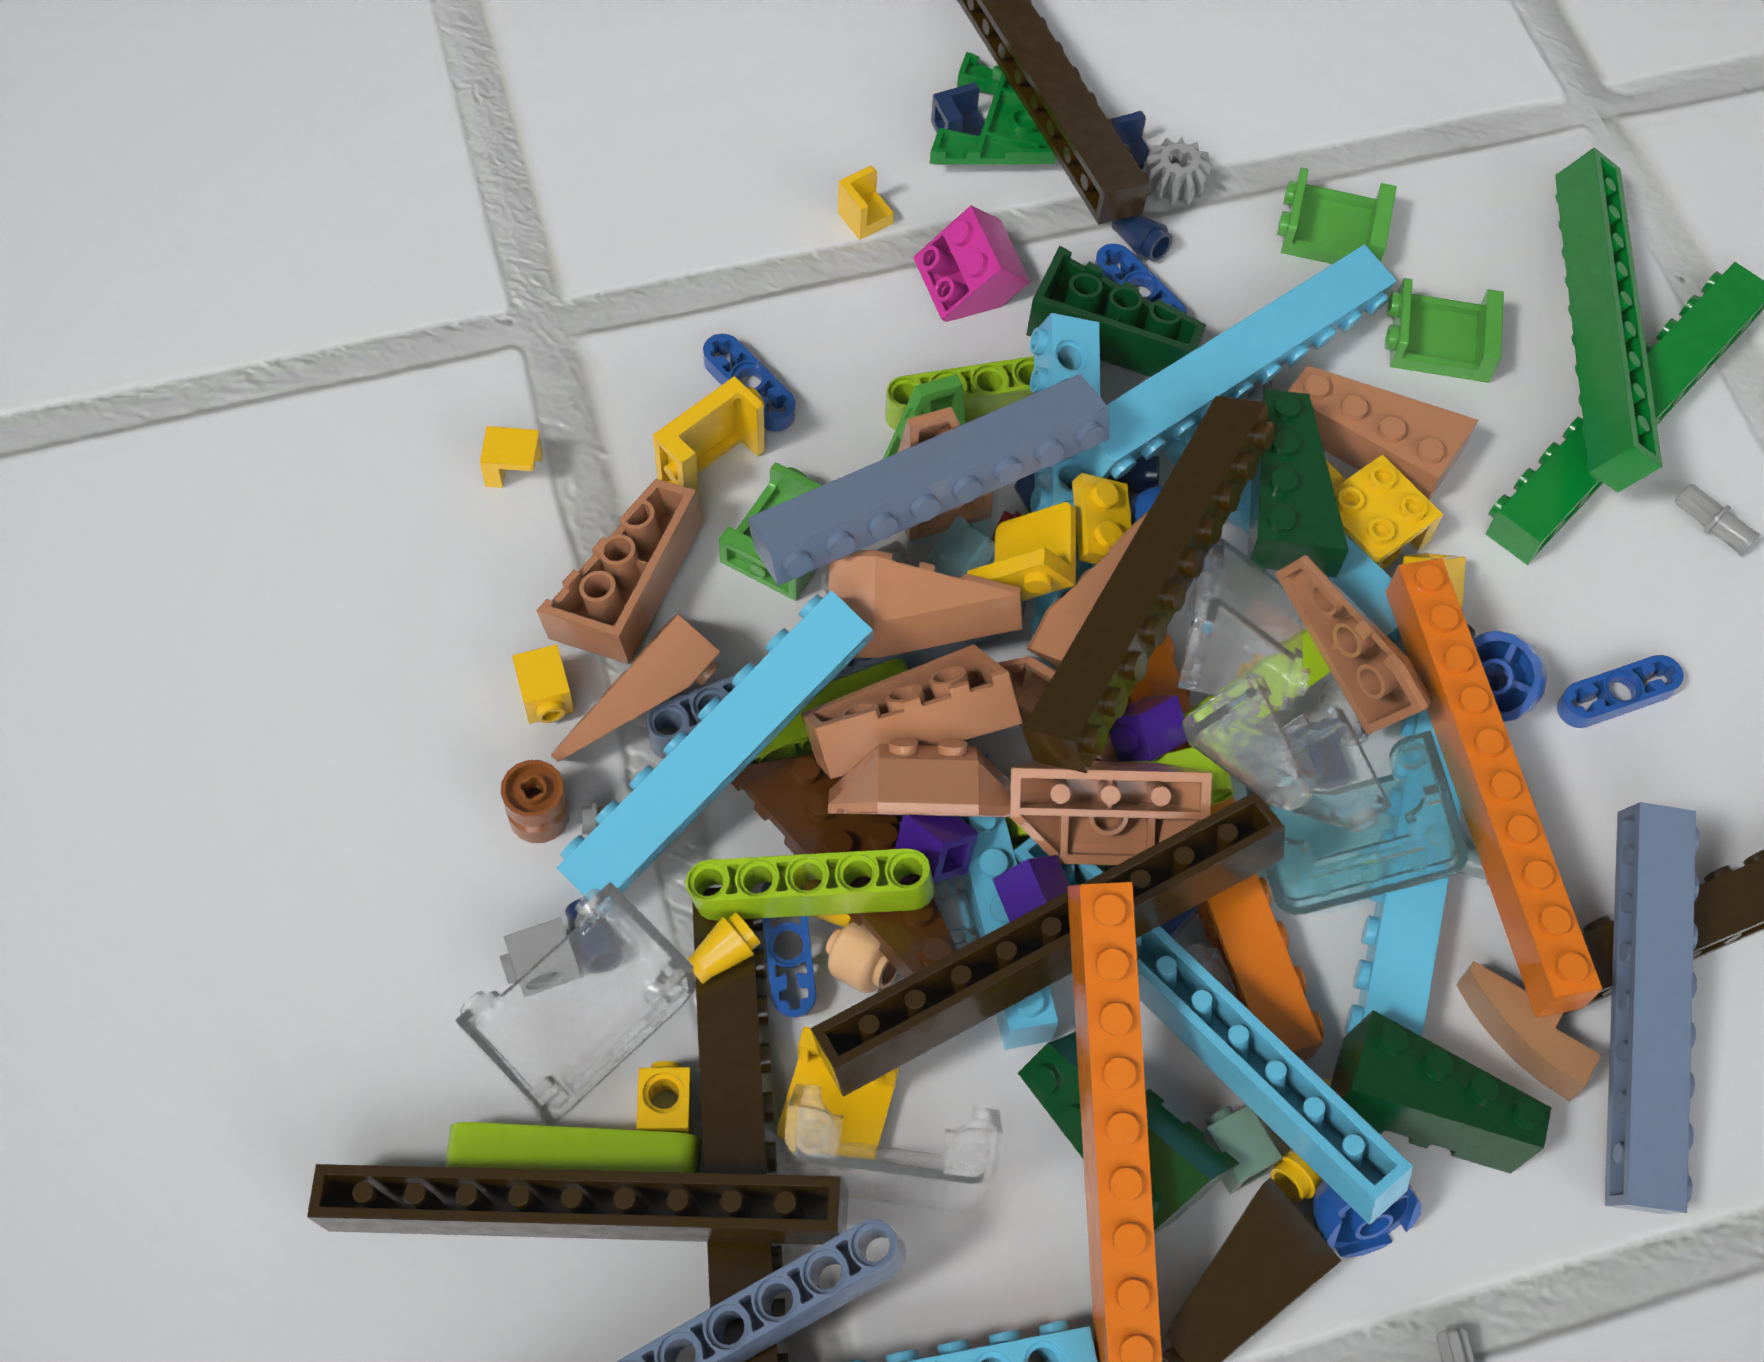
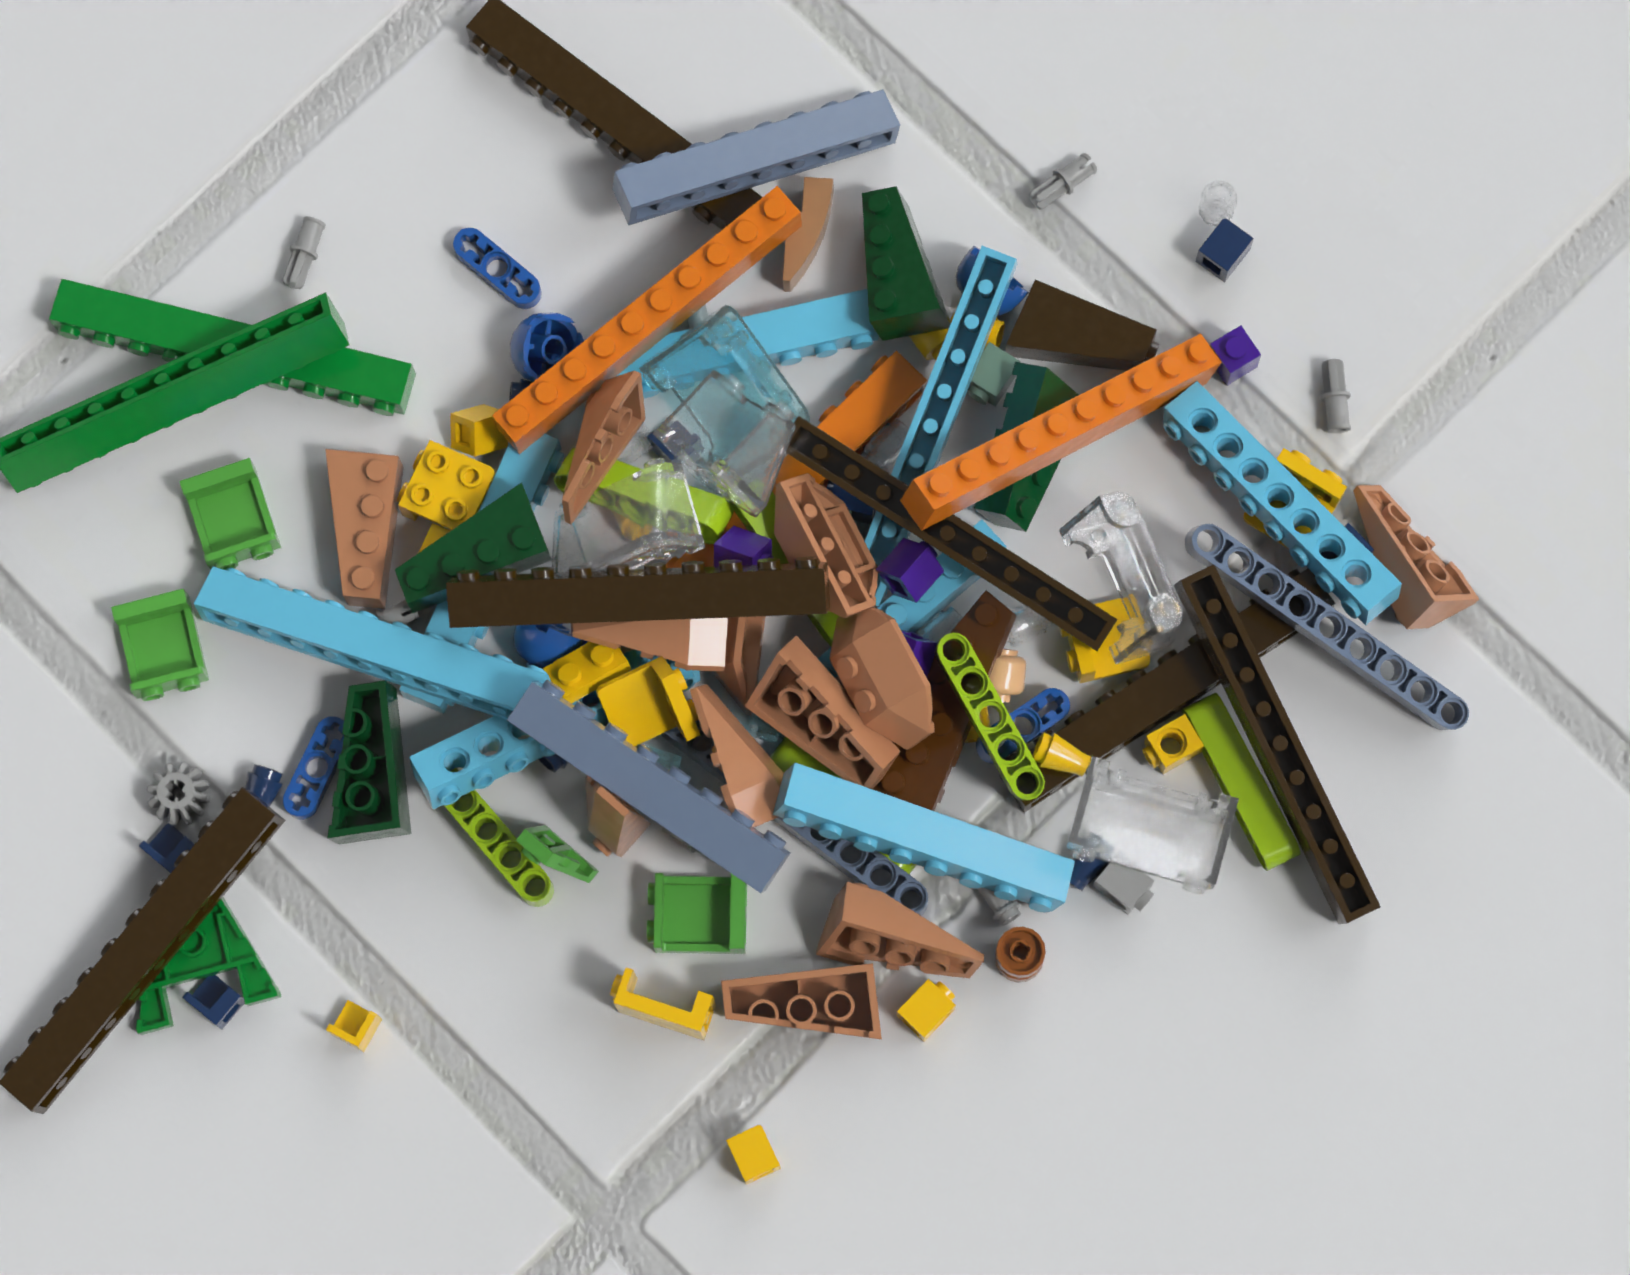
camera: 110 degrees left, 15 degrees up
blue beam [703,333,795,431] -> none
dark pink slope [913,205,1031,322] -> none

